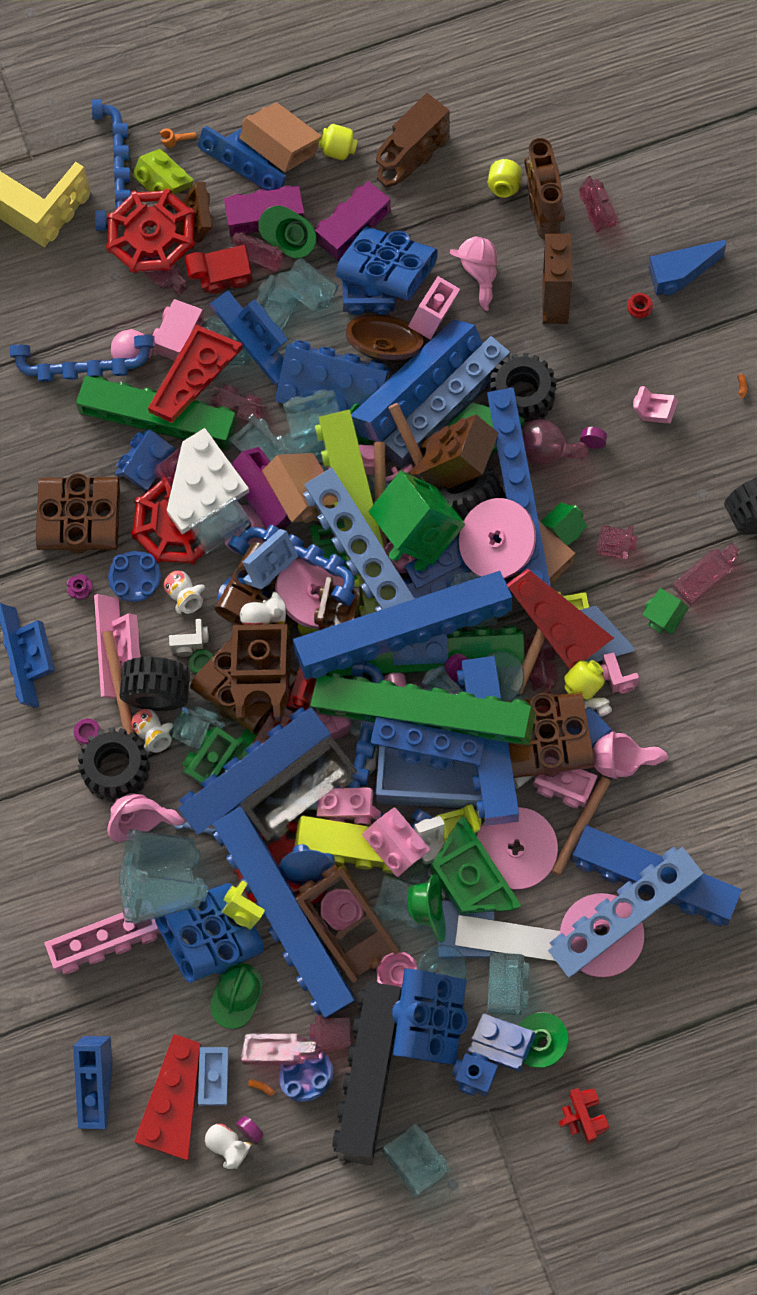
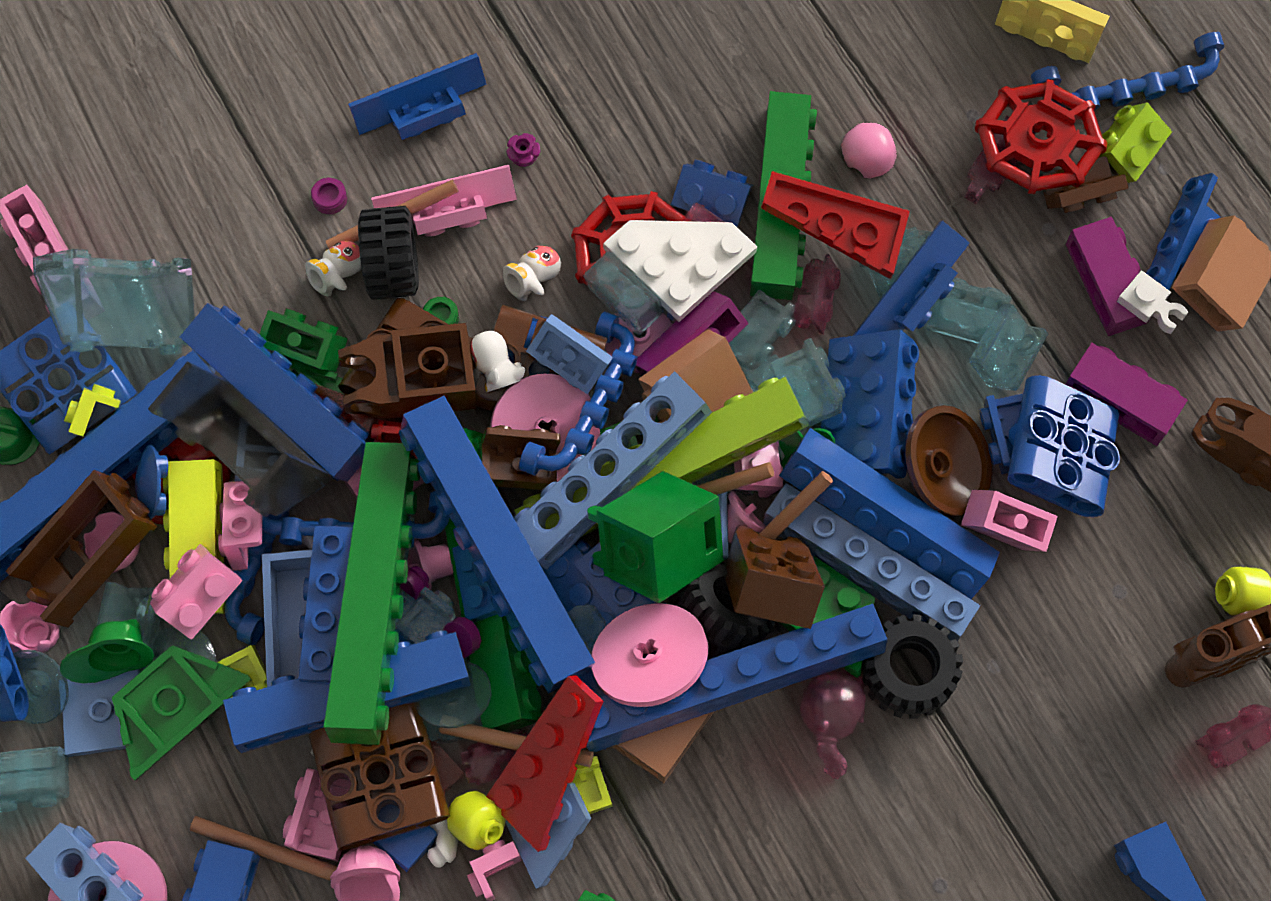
camera: 75 degrees right, 0 degrees up
blue bar [9,335,155,382] -> none
reddish brown connector [36,473,120,554] -> none
black tyre [78,727,150,802] -> none
bright pink piece [107,793,186,842] -> none
blue dish [108,551,161,602] -> none
bright pink brick [152,299,205,361] -> none
orange hand [160,128,197,148] -> none
white bracket [169,619,209,657] -> none
clear light blue bracket [172,705,225,750] -> none
red hinge [185,245,254,294] -> none
clear pink hinge [232,232,285,272] -> none
green piece [258,206,316,258] -> none
neon yellow head [319,124,358,161] -> none
white bracket [414,816,445,864] -> none
bright pink piece [450,236,499,311] -> none
white sticker [455,915,560,961] -> none
bright pink piece [477,807,558,890] -> none
green brick [540,502,588,546] -> none
reddish brown door [542,234,572,324] -> none
magenta tile [580,427,607,449] -> none
clear pink bracket [596,525,638,559] -> none
red plate [627,293,653,318] -> none
bright pink bracket [633,386,678,423] -> none
none -> white plate [1117,270,1188,334]

